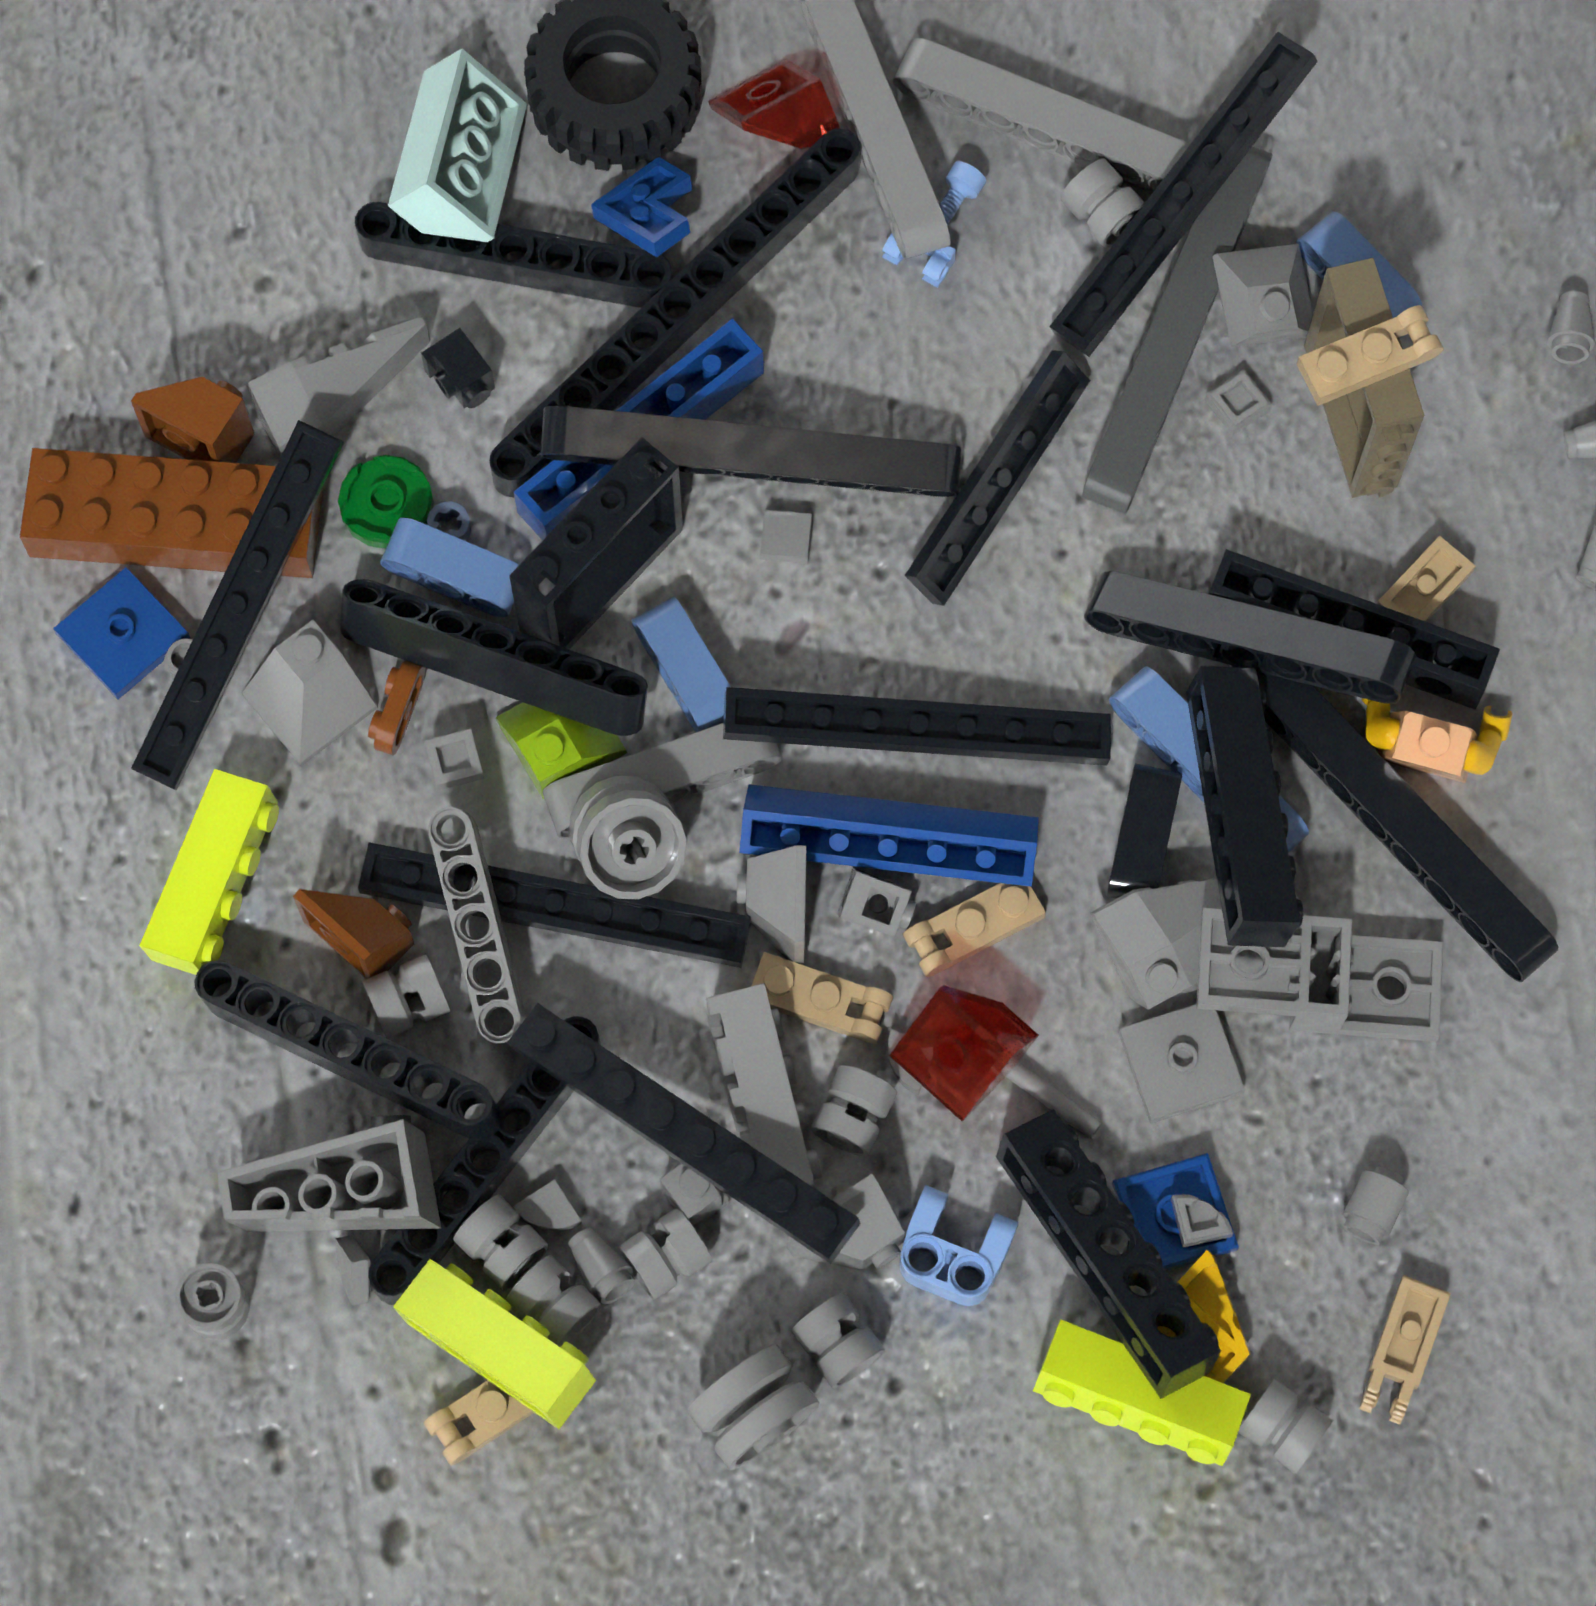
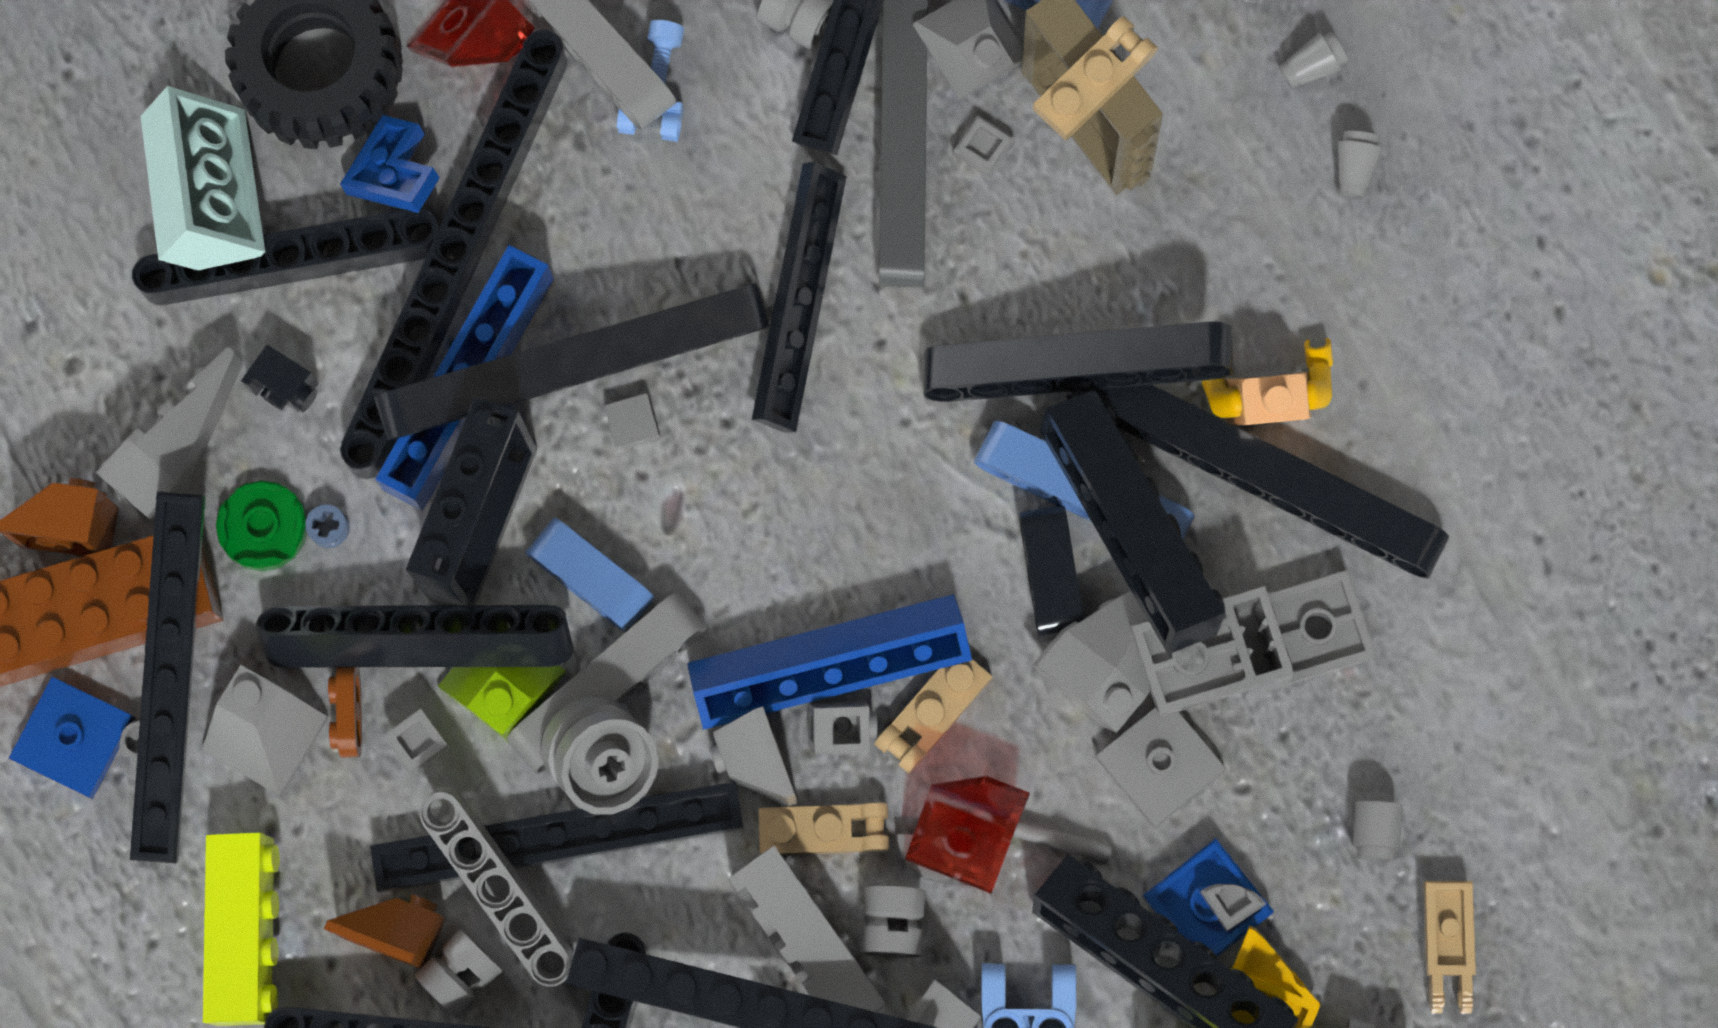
camera: 15 degrees left, 5 degrees up
medium blue beam [380,518,519,618] -> none
black plate [723,687,1111,766] -> none
black brick [1209,549,1500,710] -> none
tan plate [1377,535,1476,622] -> none

